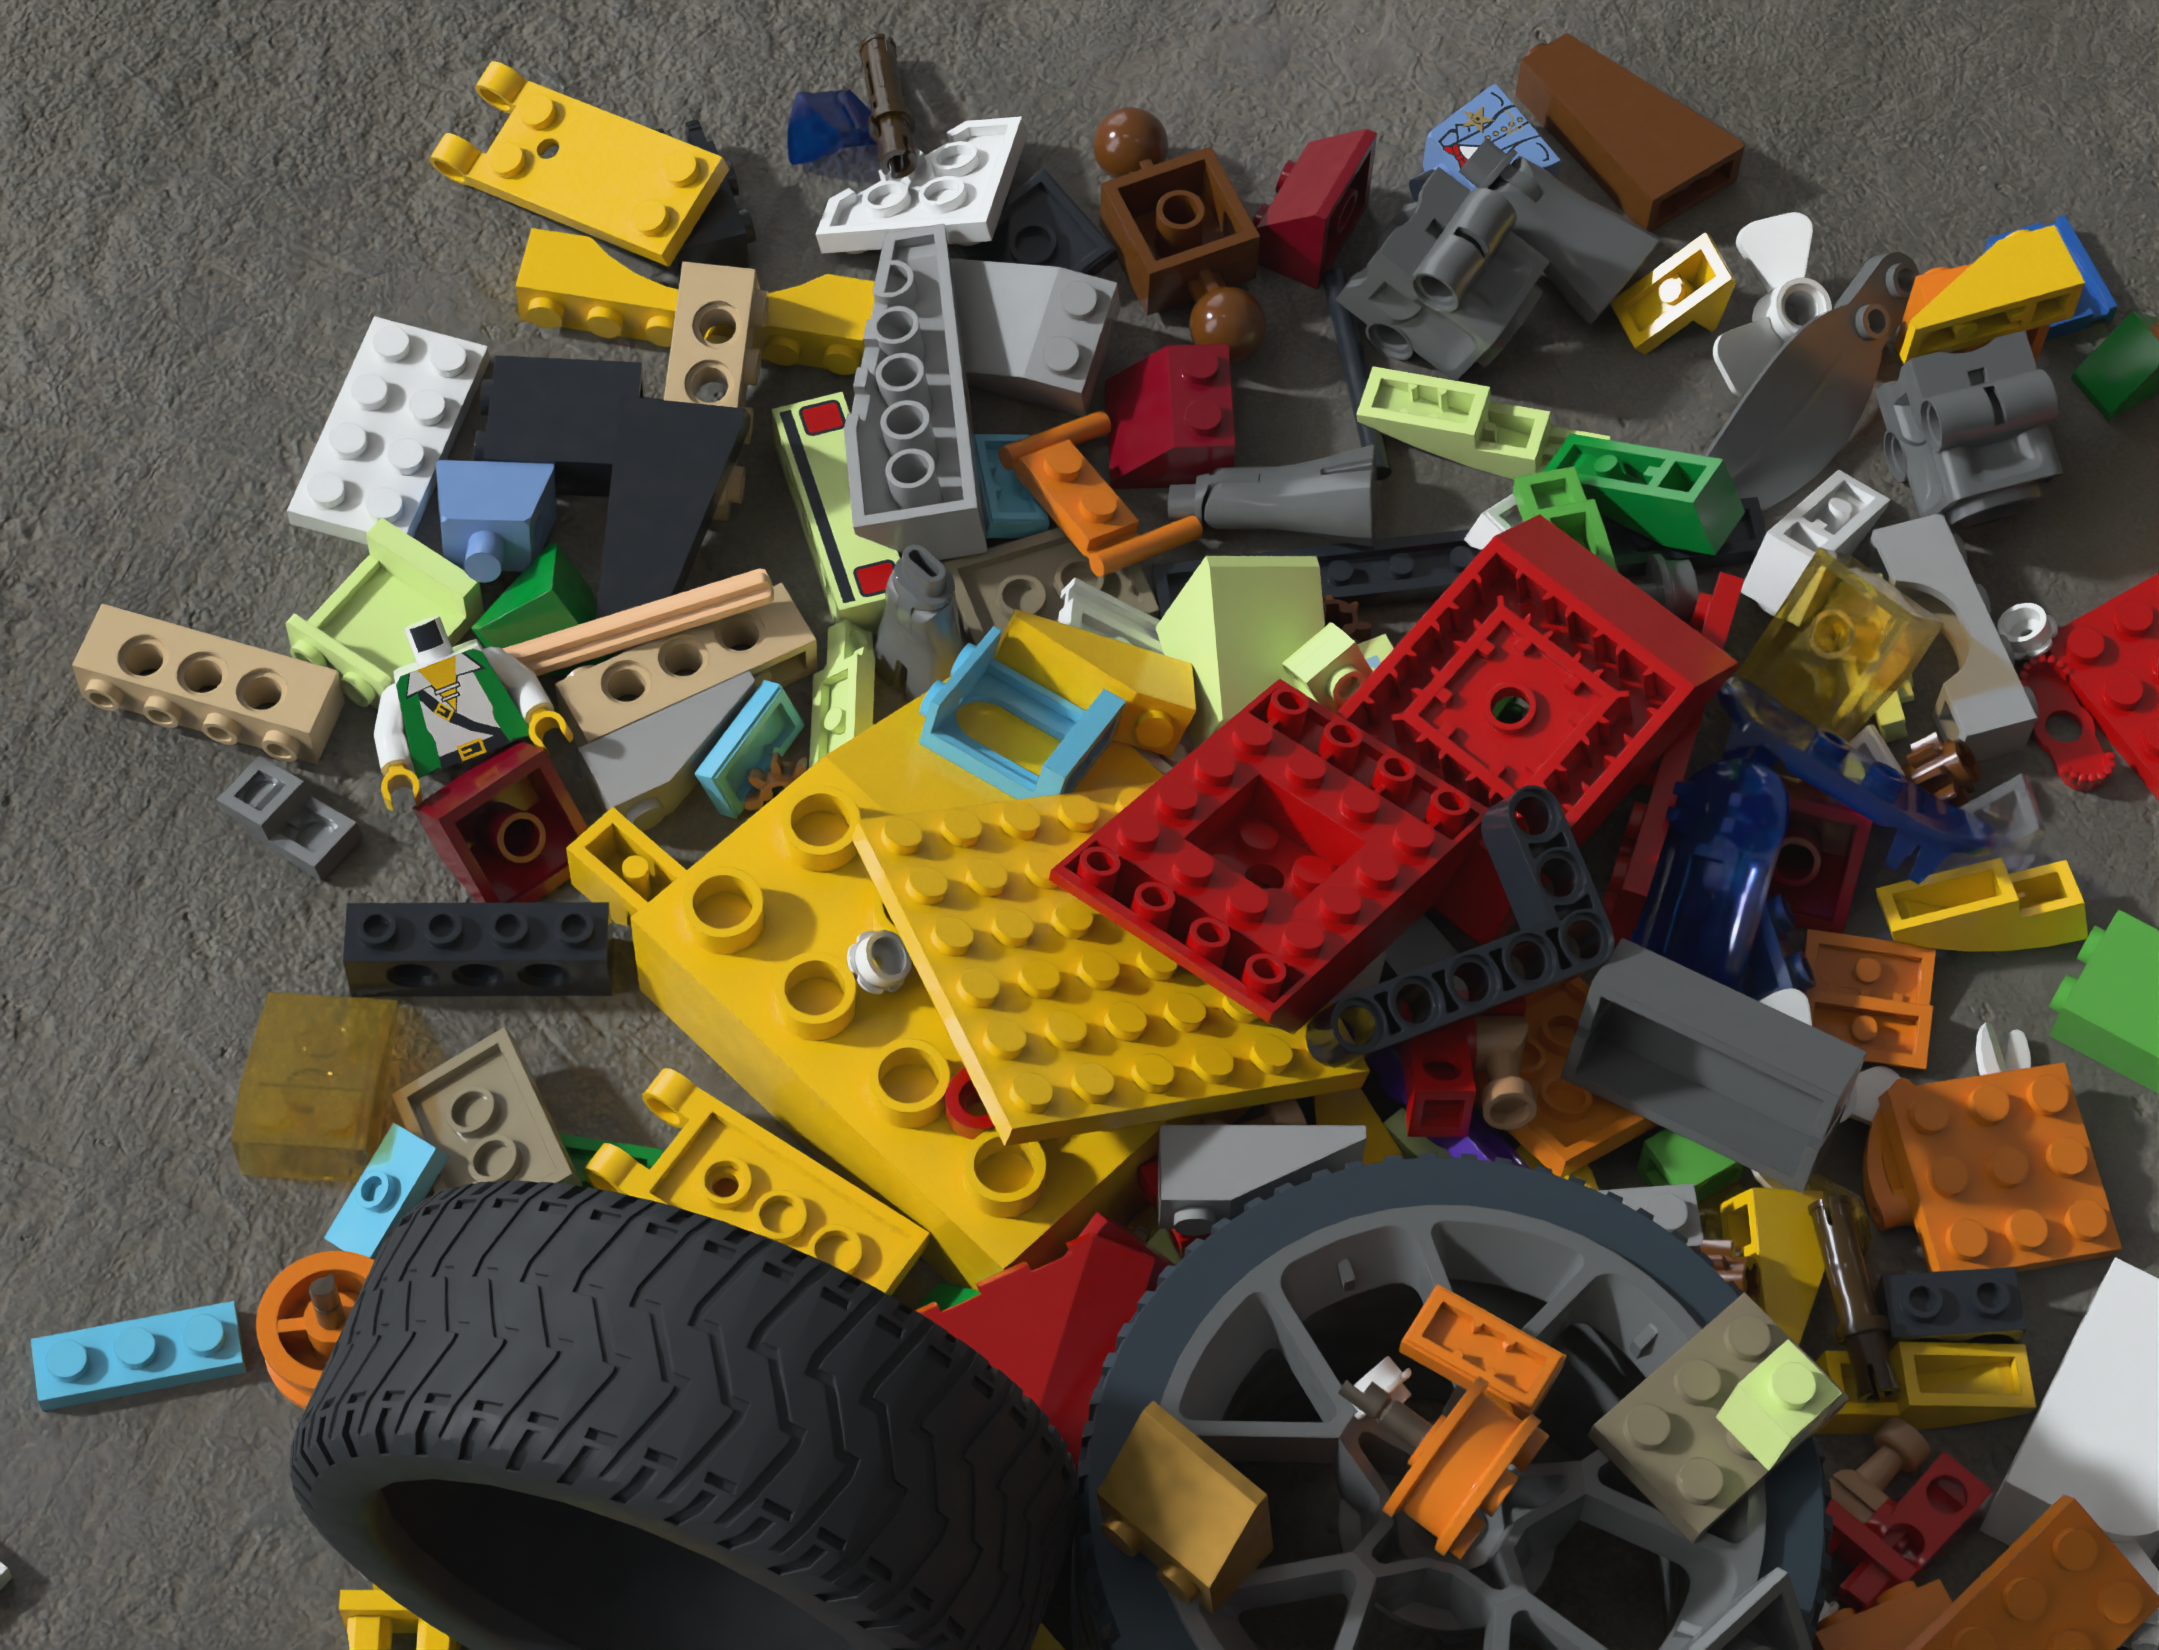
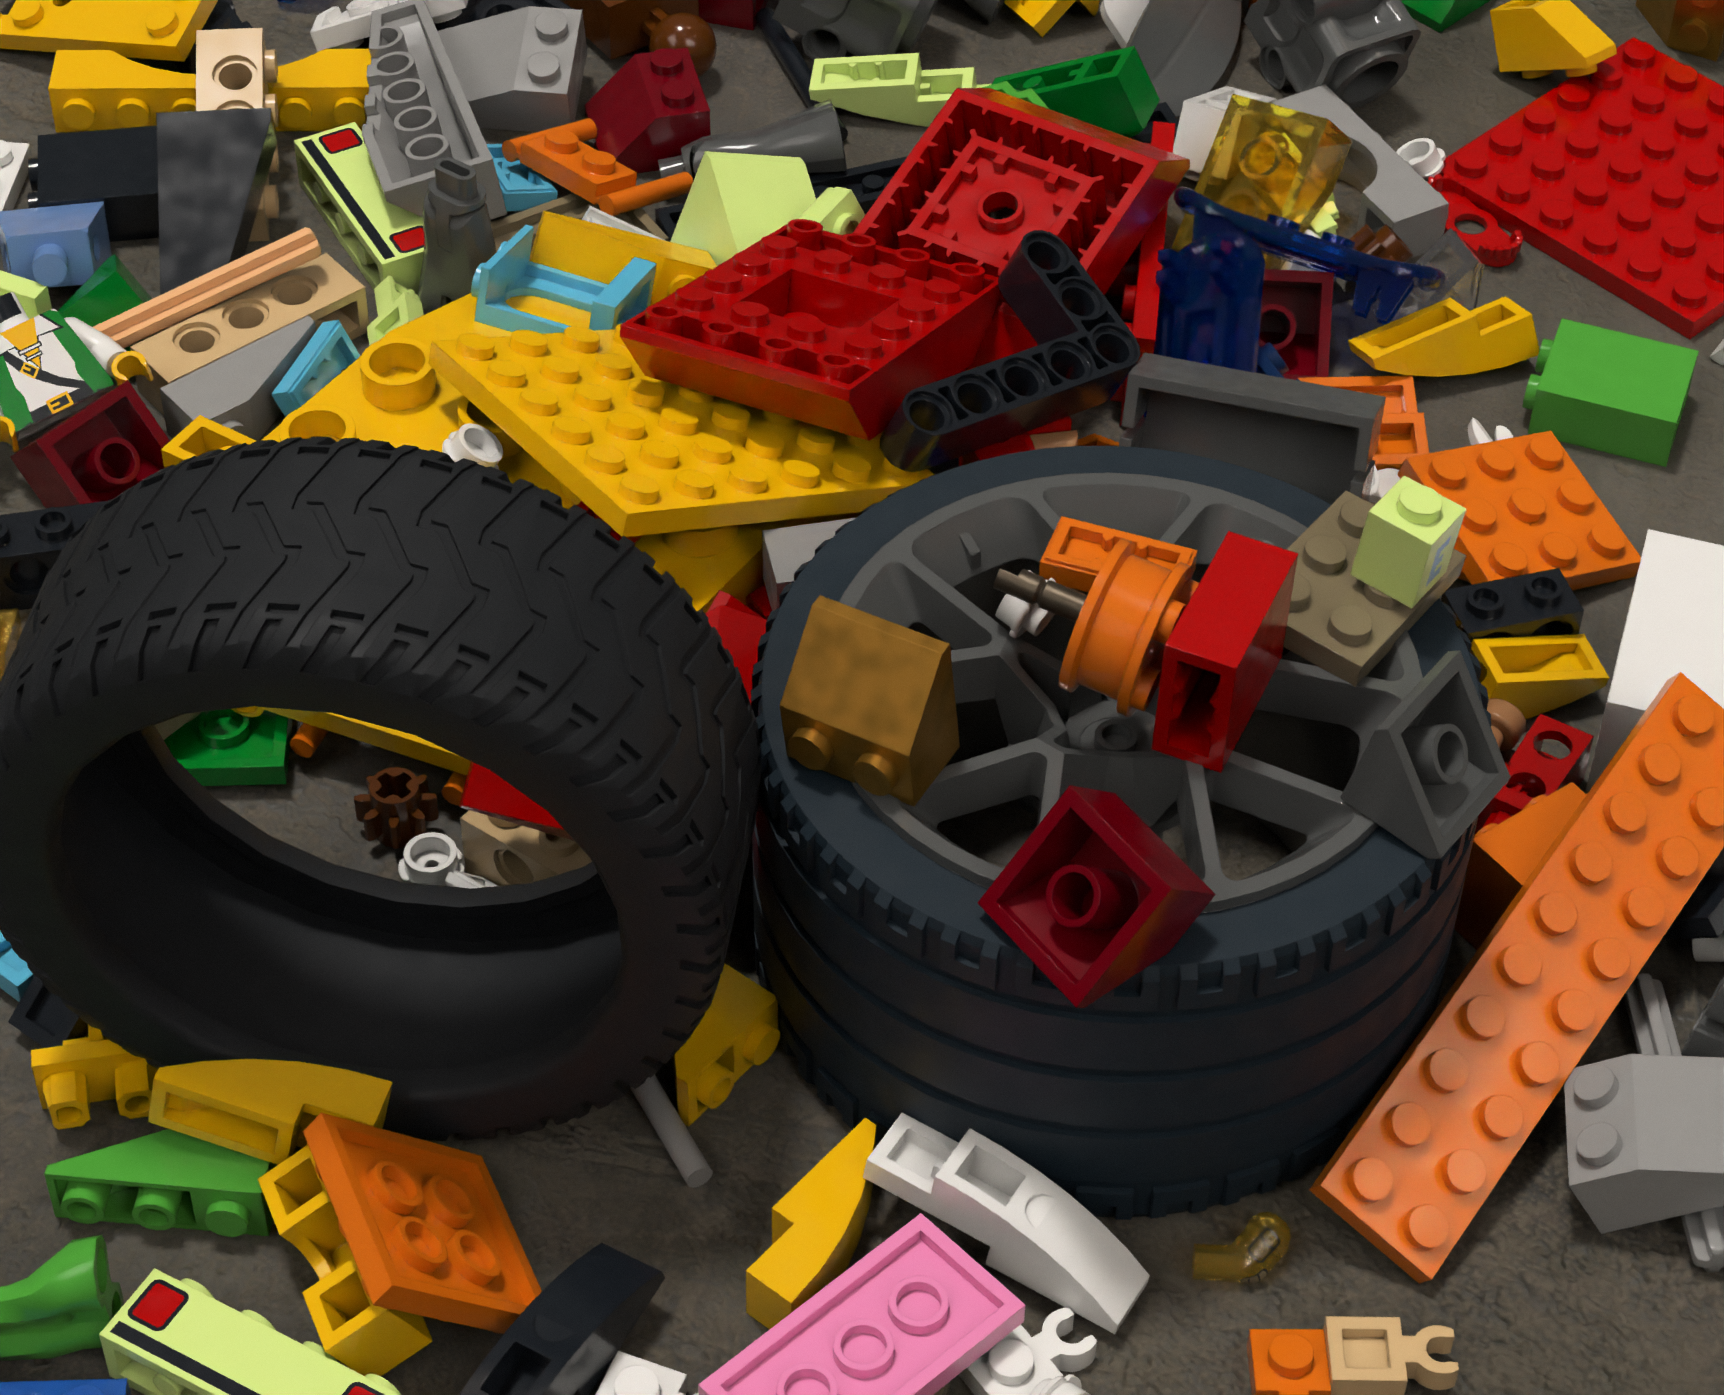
camera: 10 degrees left, 15 degrees down
none -> red brick [1152,531,1298,773]

